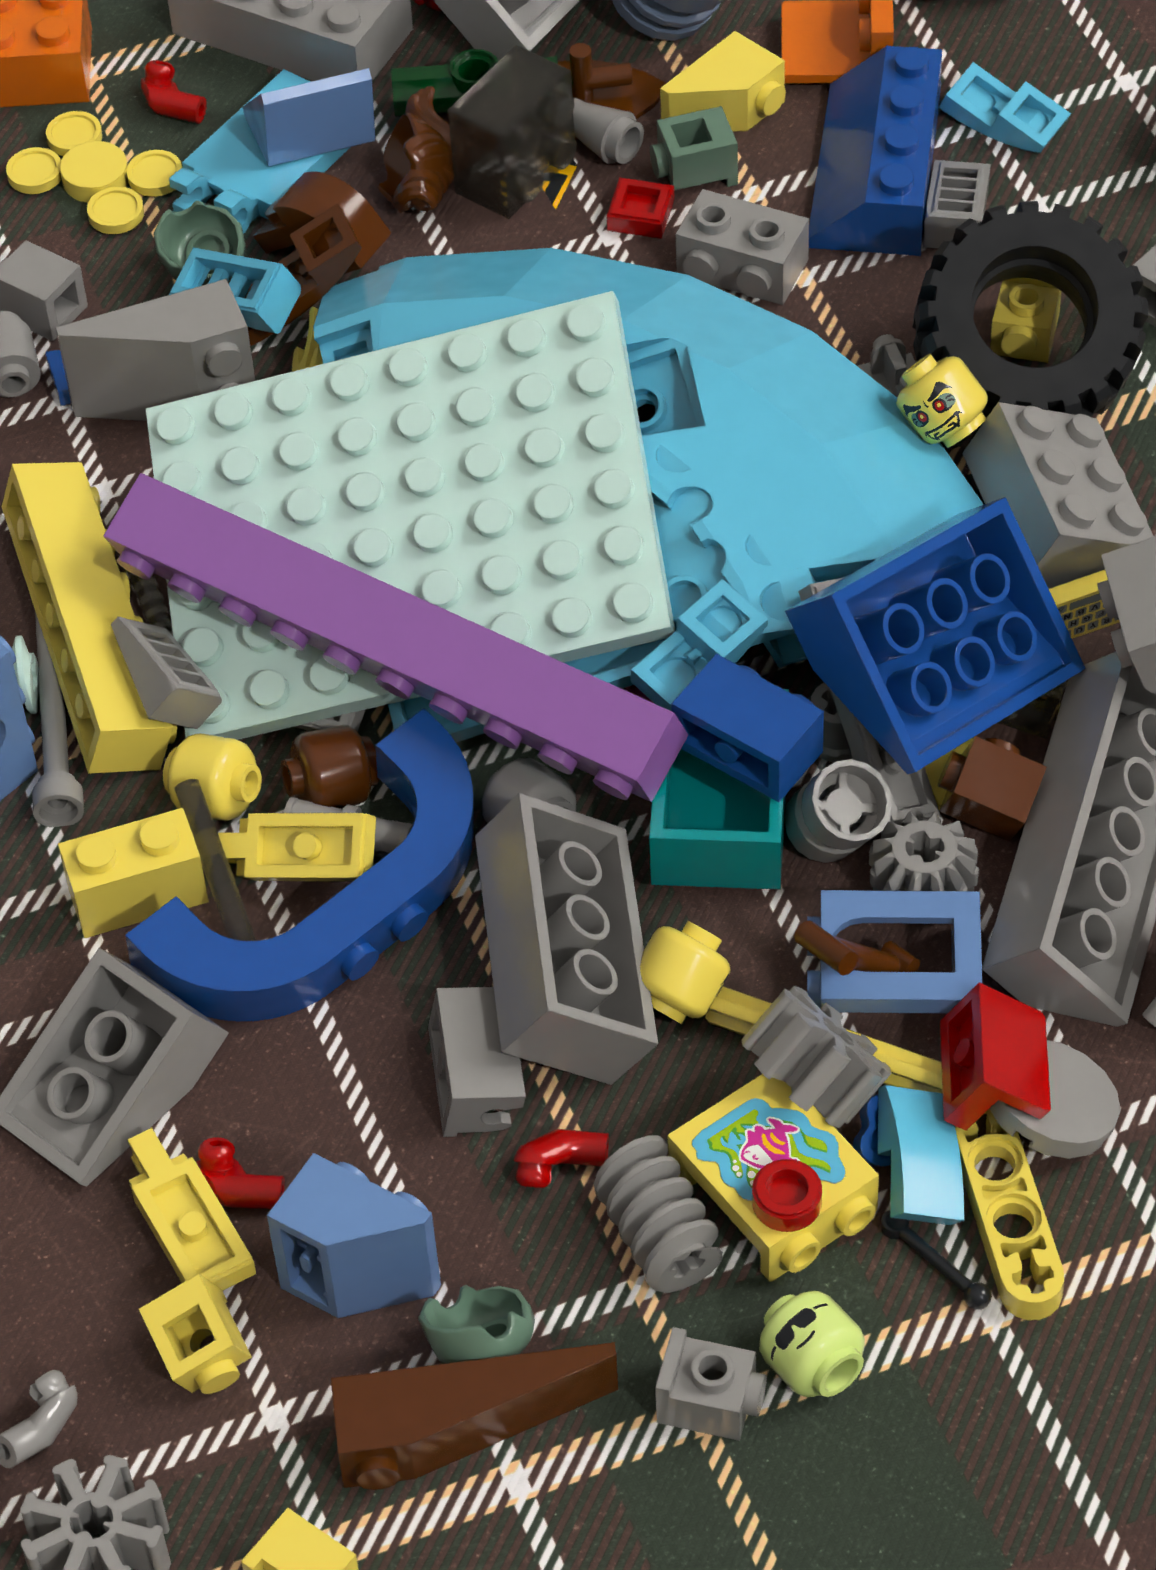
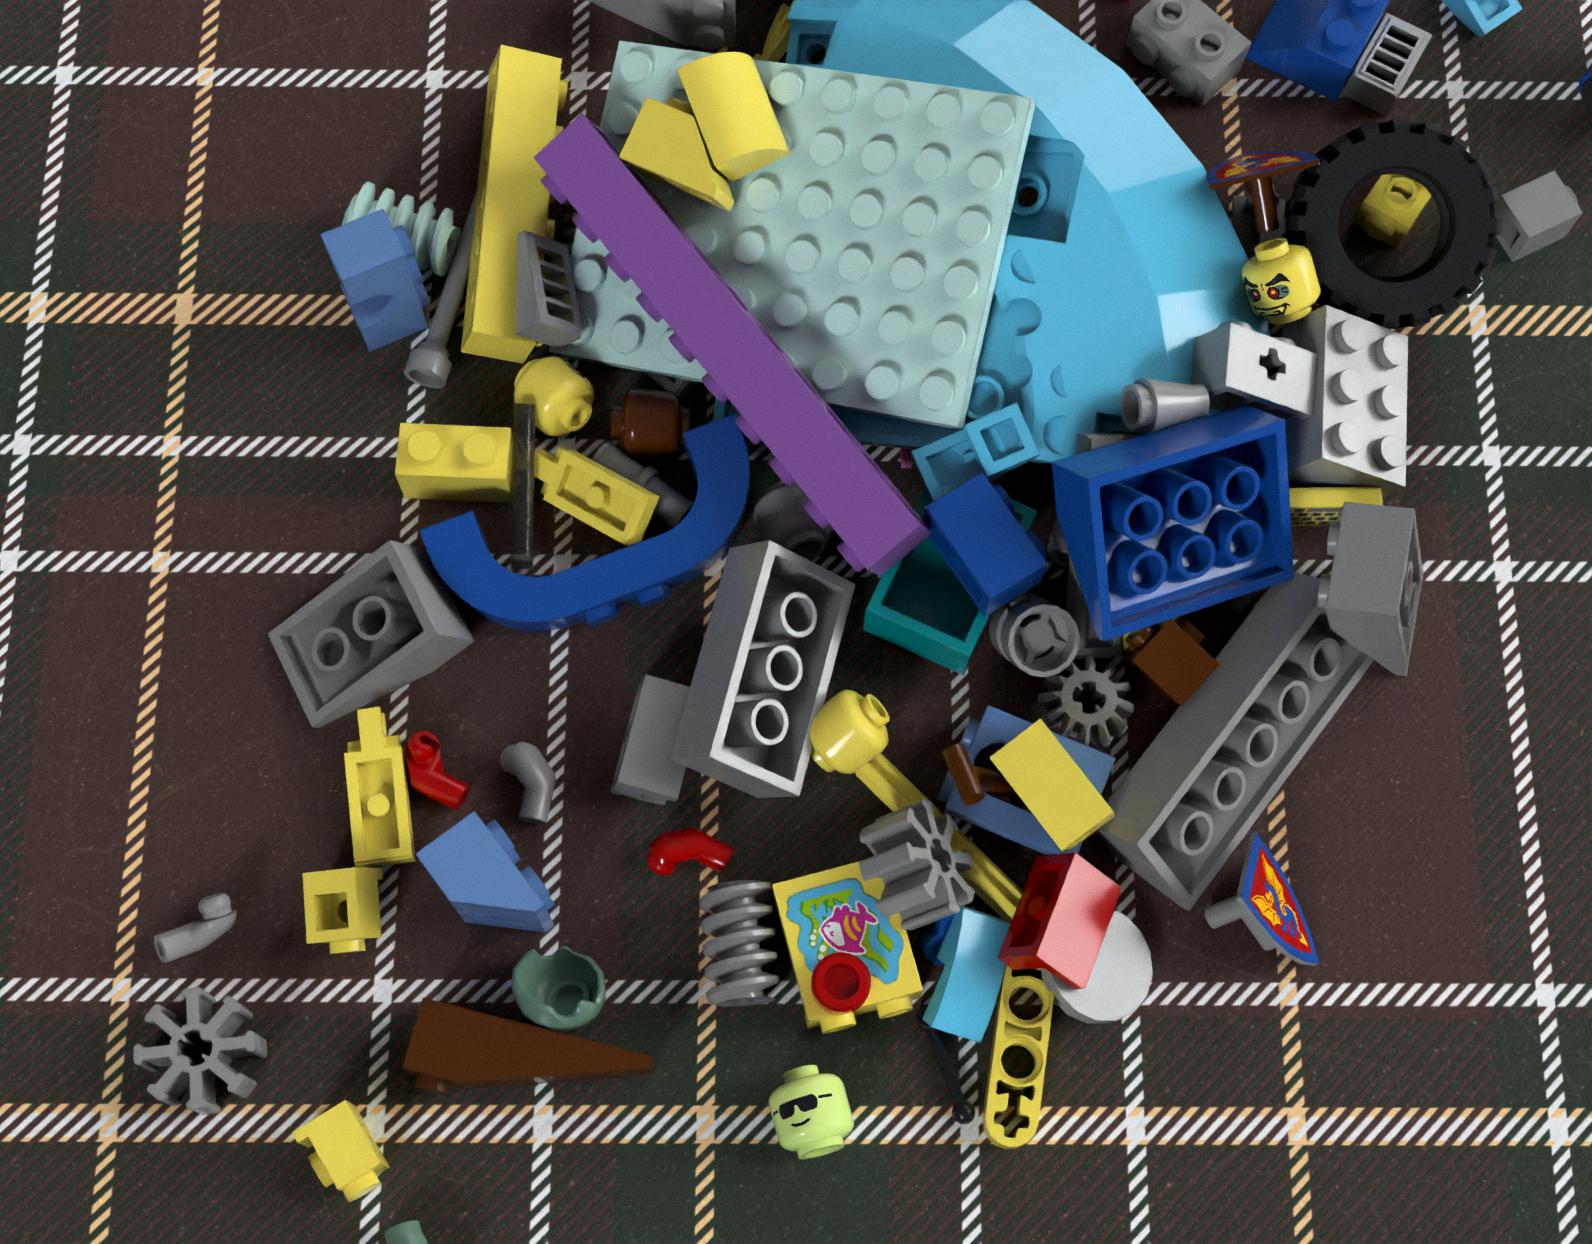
camera: 15 degrees right, 20 degrees up
light grey brick [655,1327,767,1441] -> none
none -> light grey arm [500,742,556,825]
none -> light yellow slope [619,97,734,212]
none -> light yellow brick [677,52,791,182]
none -> light yellow hinge [989,718,1114,852]
none -> light grey cone [1120,378,1210,434]
none -> light grey brick [1191,321,1317,426]
none -> shield [1205,151,1320,232]

